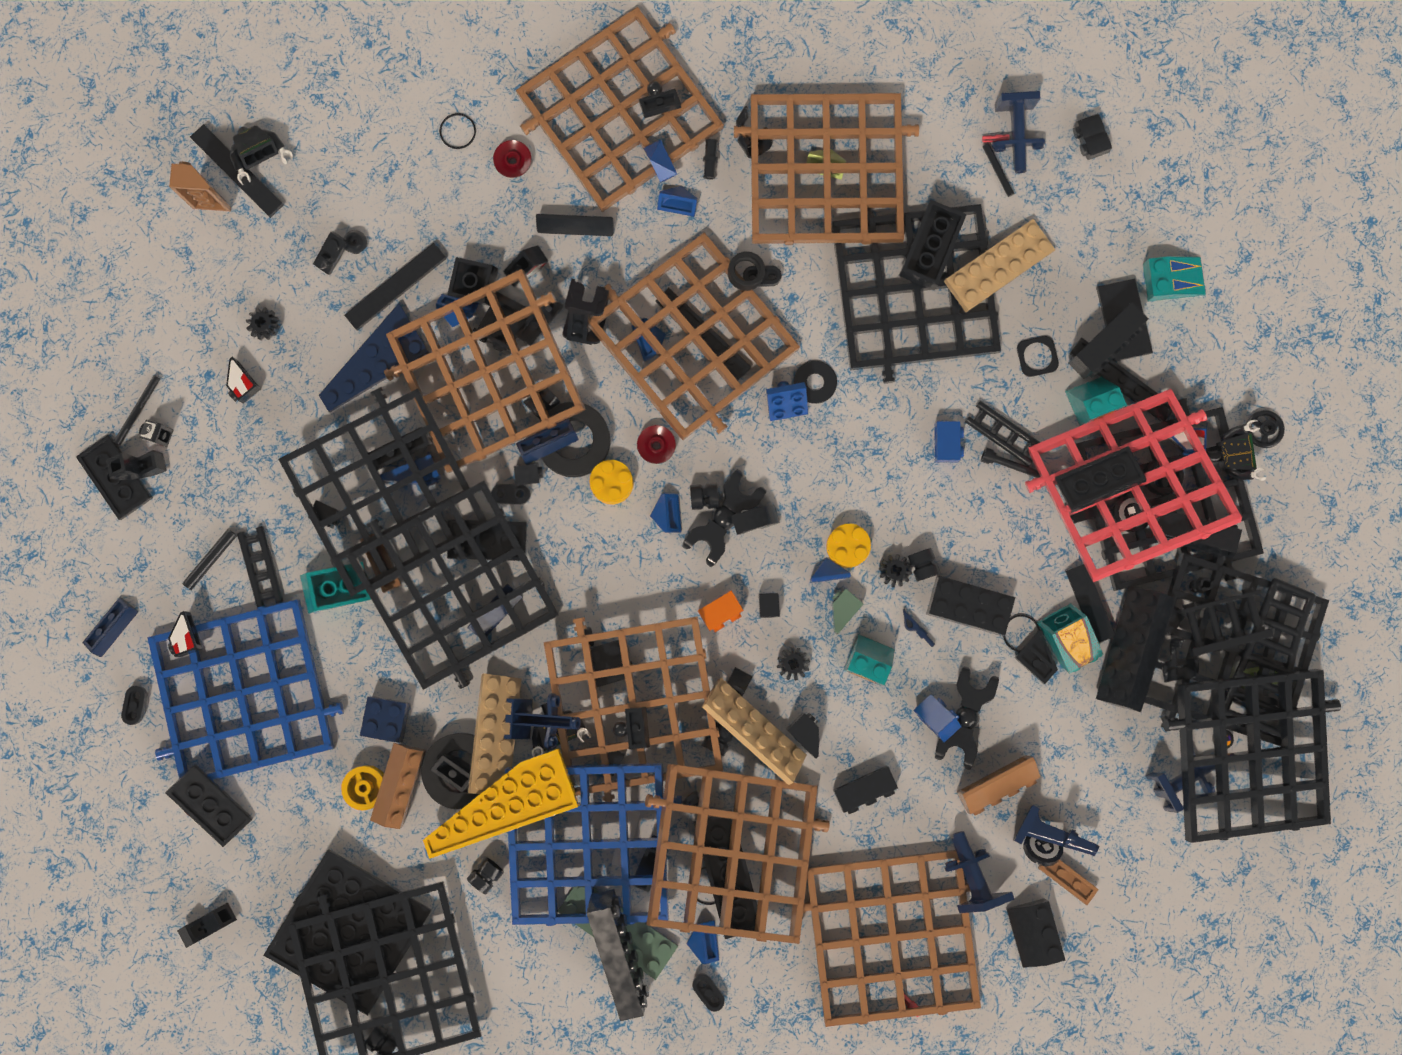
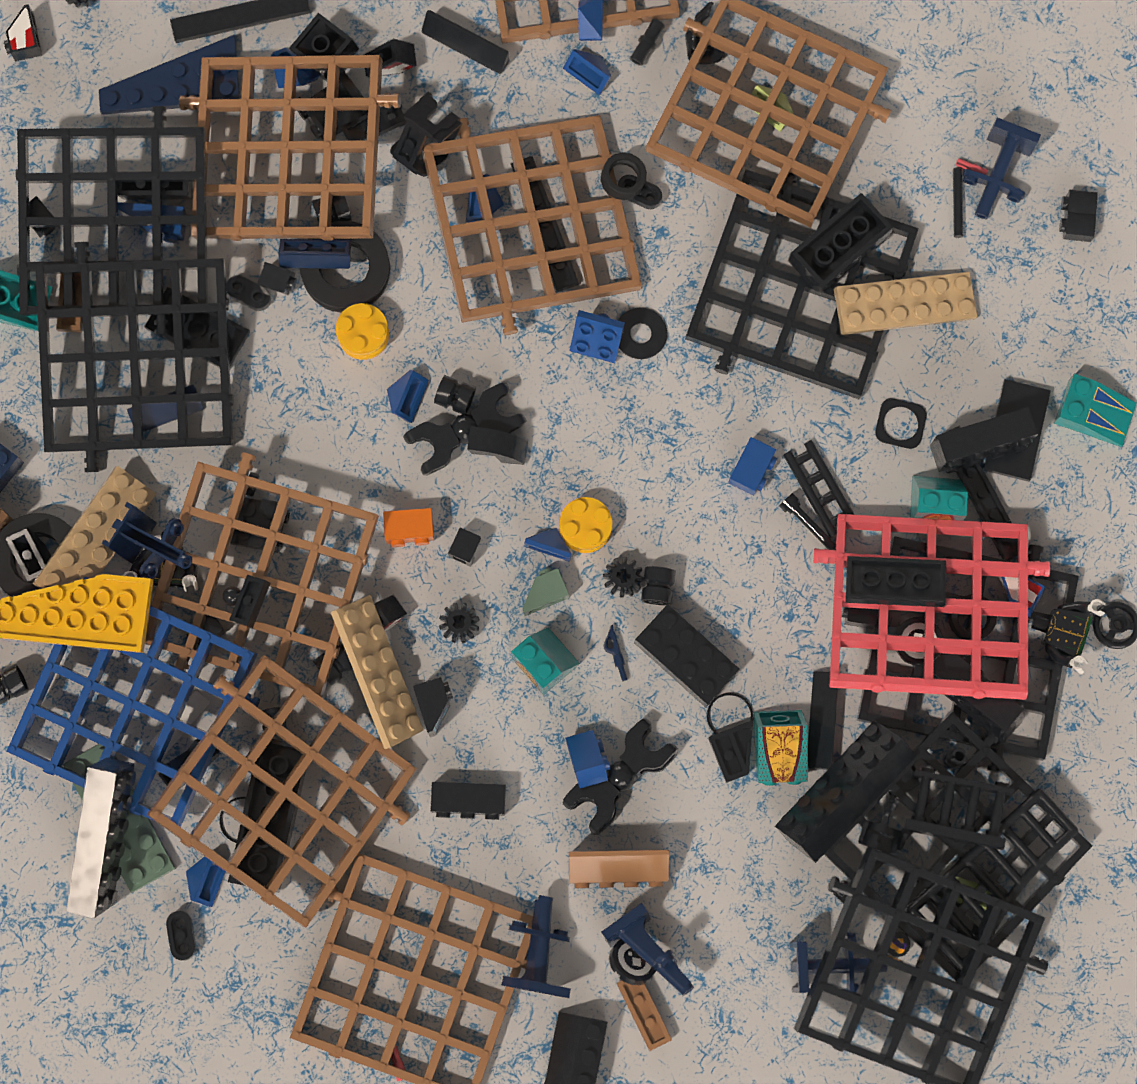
camera: 25 degrees right, 5 degrees down
dark red dish [637,425,676,464] -> none

